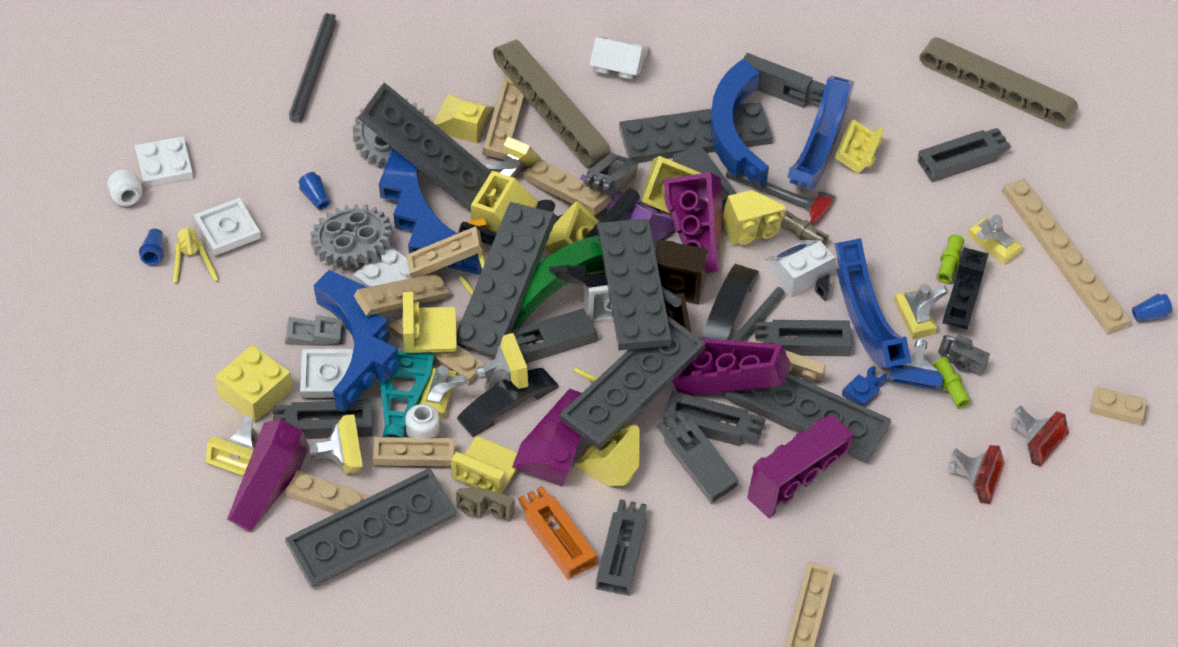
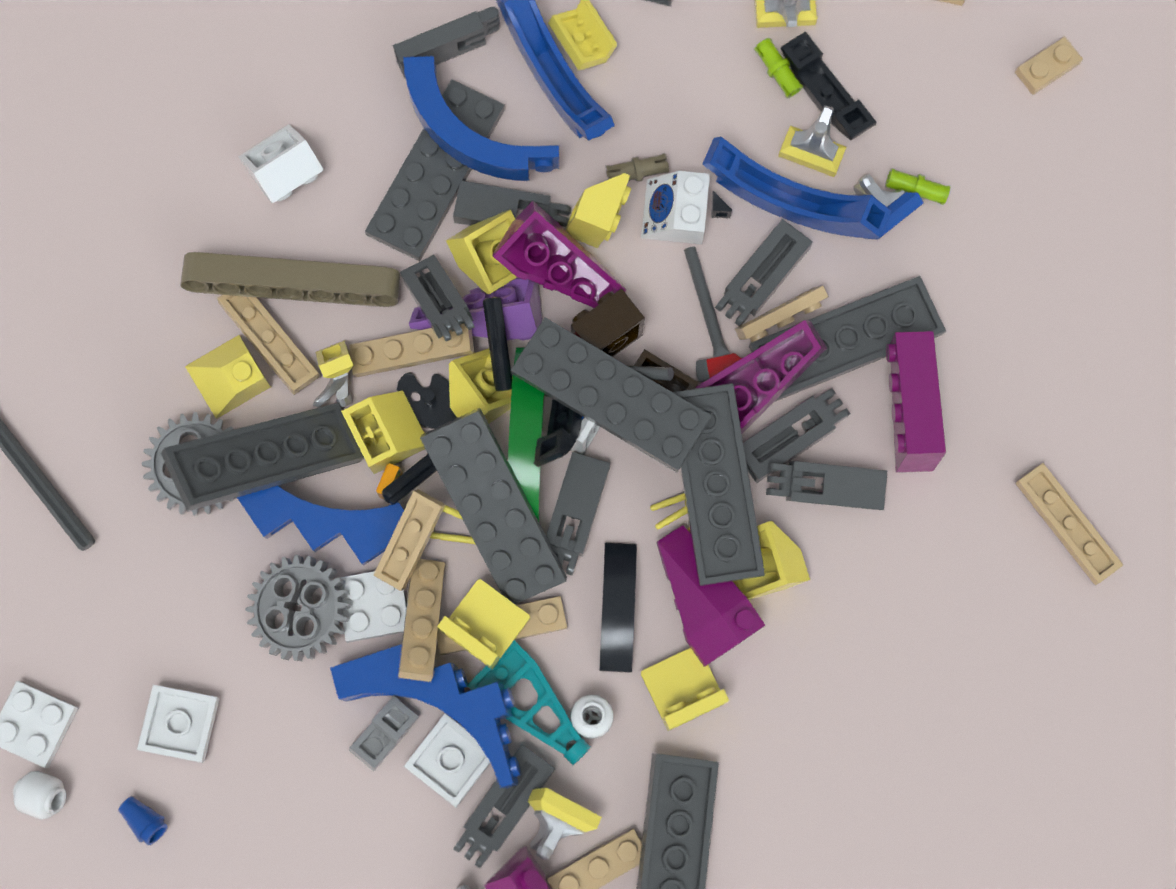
camera: 50 degrees left, 25 degrees up
light yellow plant [173,228,218,283] -> none
light yellow brick [215,344,292,423] -> none
blue cone [298,172,330,210] -> none
tan plate [373,437,455,466] -> none
flat silver piece [420,365,468,419] -> none
dark tan slope [456,488,515,521] -> none
piece [476,333,528,391] -> none
orange hinge [518,486,597,580] -> none
dark grey hinge [596,499,647,596] -> none
black slope [701,263,759,340] -> none
dark grey piece [726,170,836,225] -> none
blue plate [842,366,887,407] -> none
flat silver piece [938,334,990,377] -> none
clear red piece [948,445,1005,504] -> none
clear red piece [1010,406,1069,467] -> none

